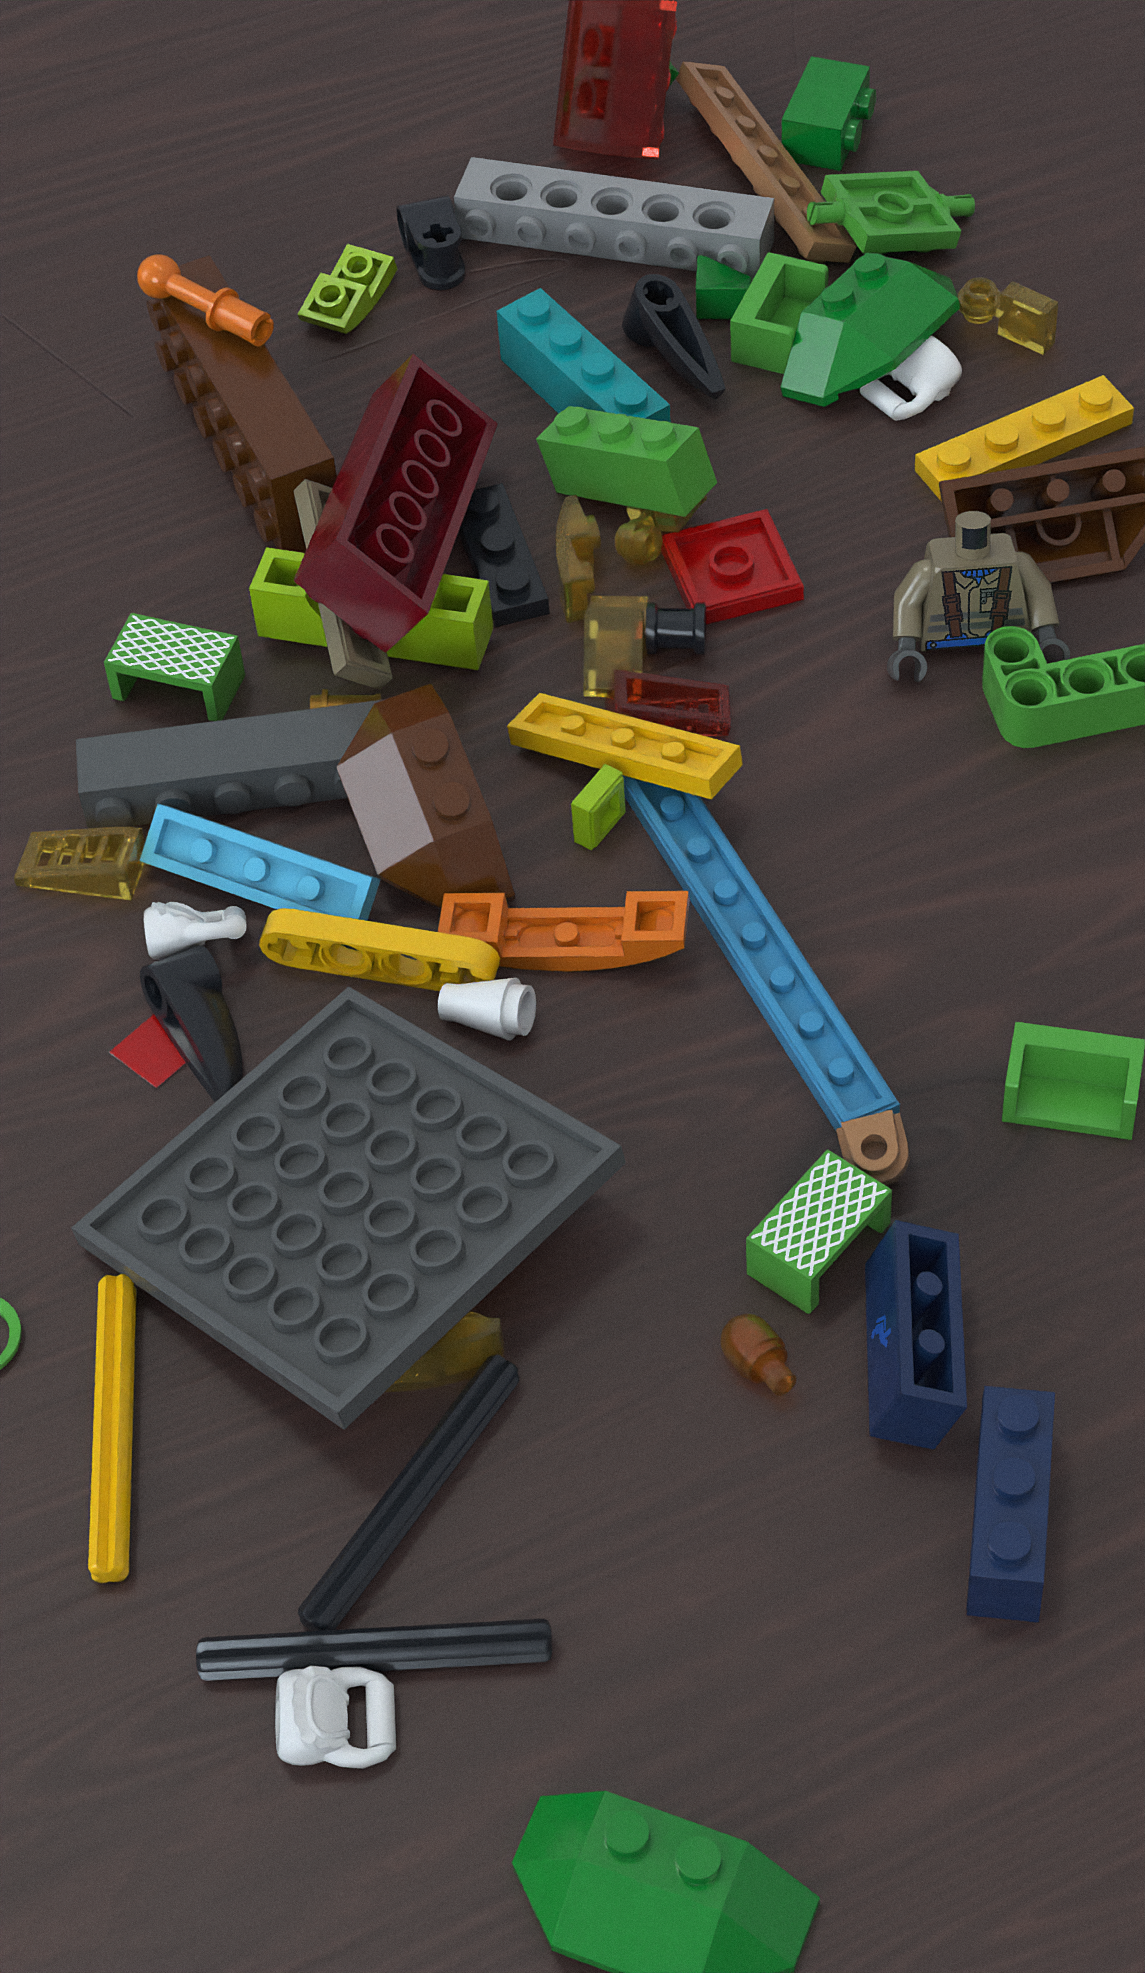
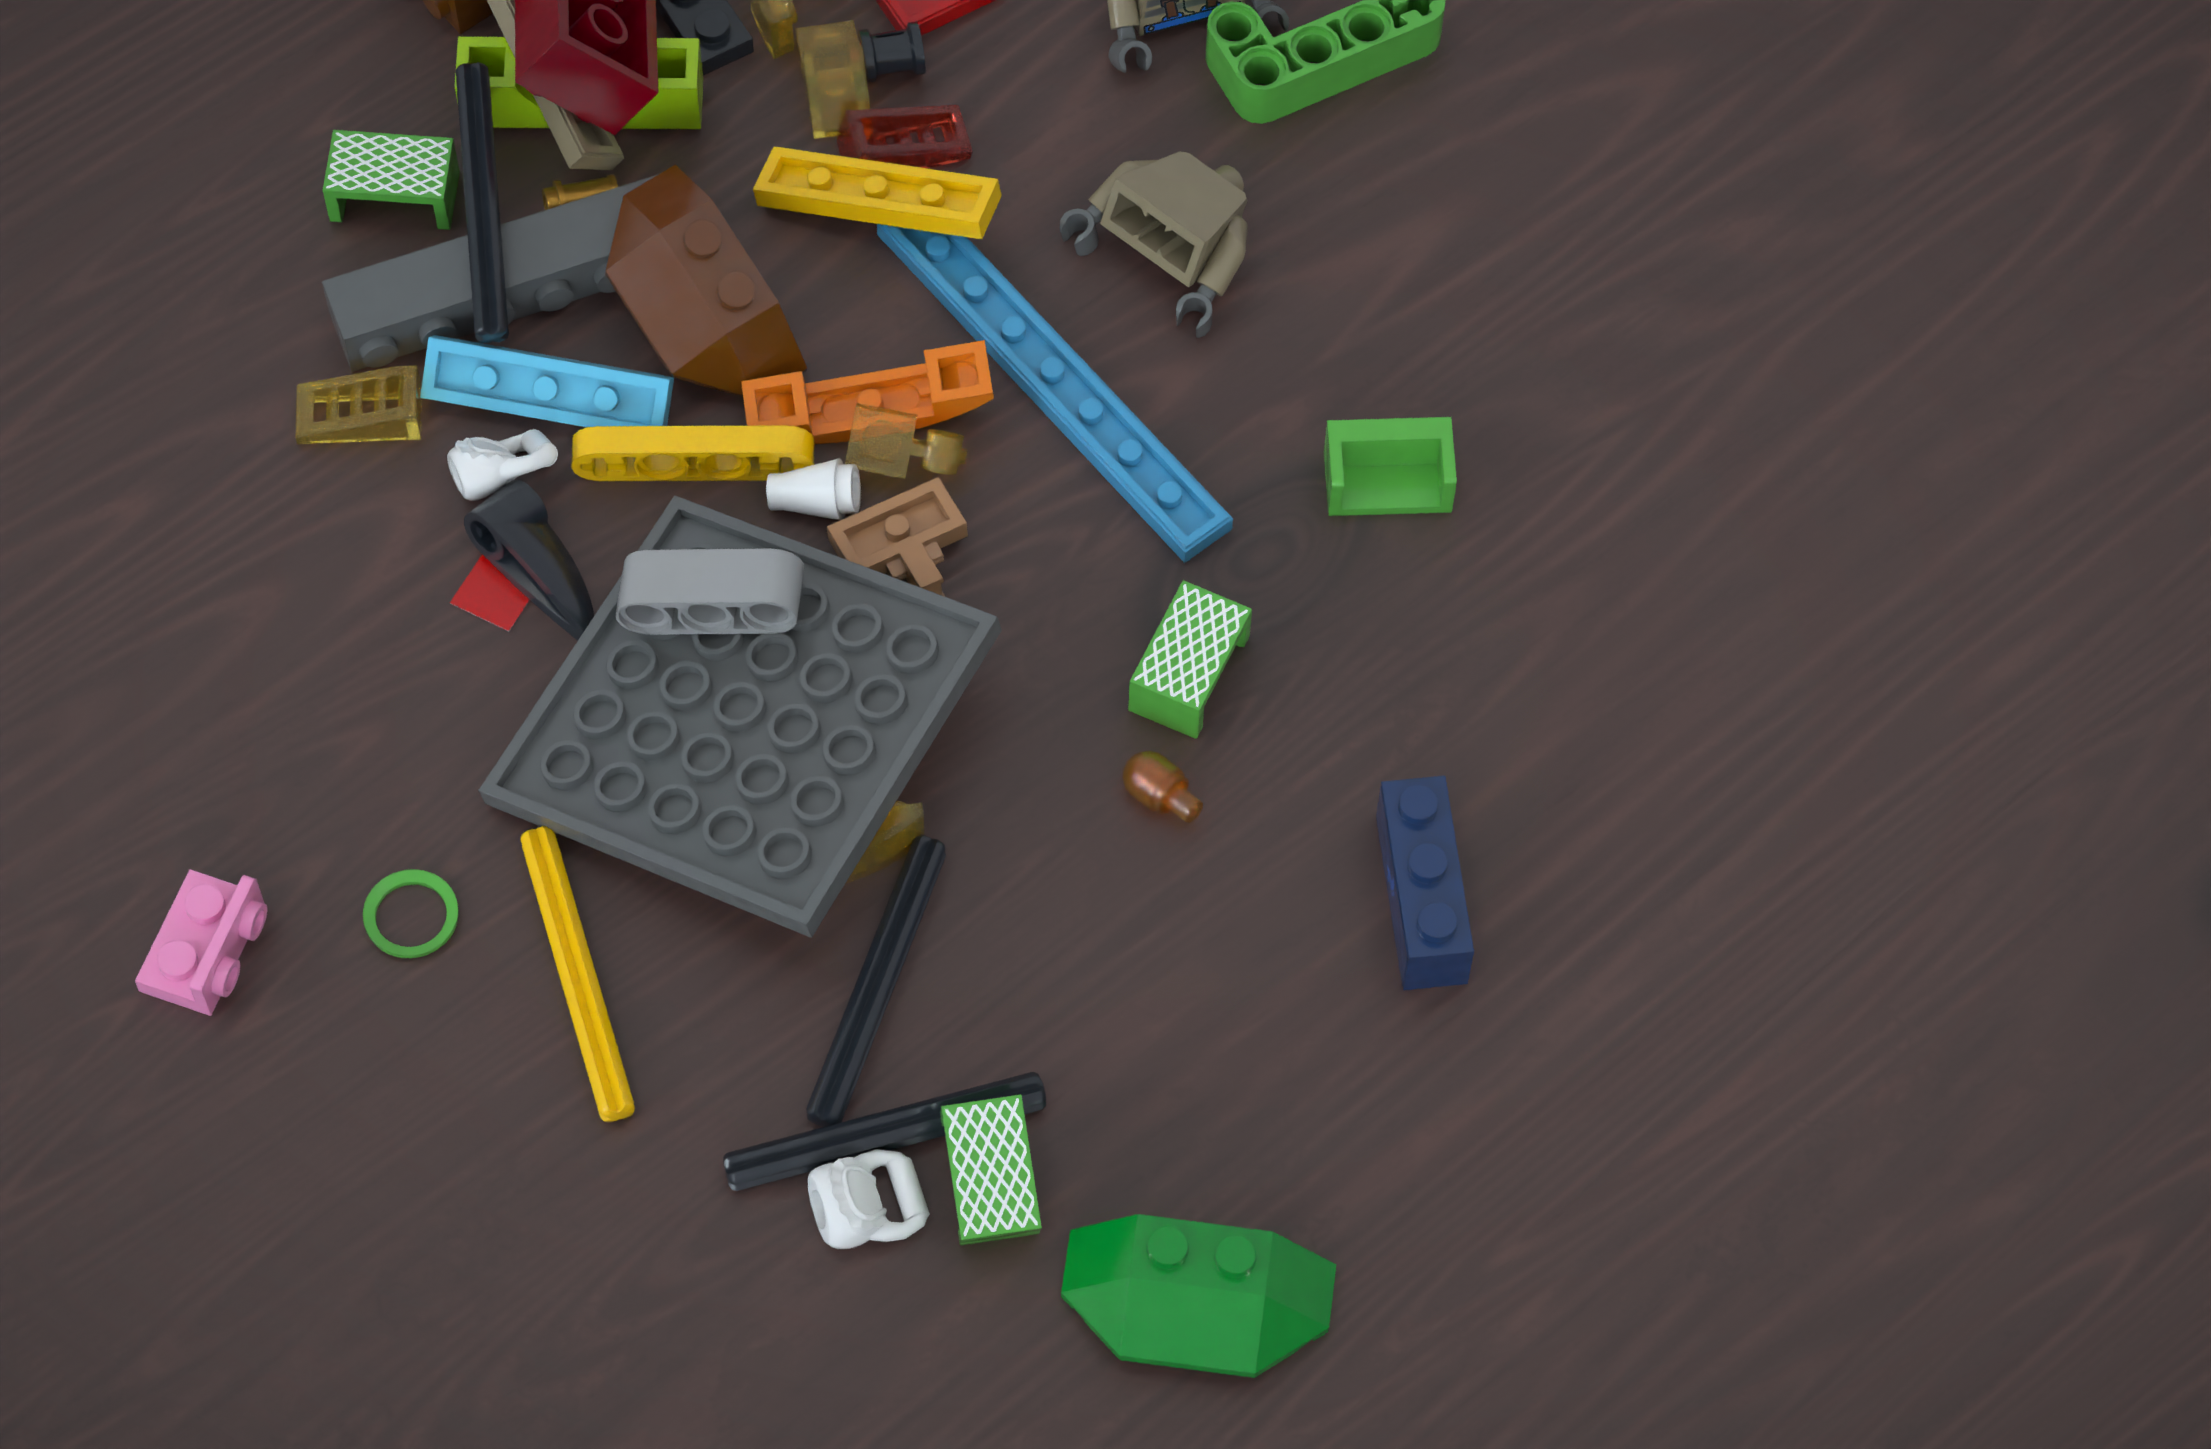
camera: 20 degrees left, 10 degrees up
lime tile [571,764,626,851] -> none
medium nougat piece [836,1110,910,1186] -> none
dark blue brick [865,1220,967,1449] -> none
none -> black axle [456,62,509,343]
none -> light grey beam [616,548,804,635]
none -> medium nougat hinge [827,477,968,597]
none -> clear yellow plate [845,403,968,479]
none -> bright green panel [940,1094,1042,1245]
none -> dark tan torso [1060,151,1248,338]

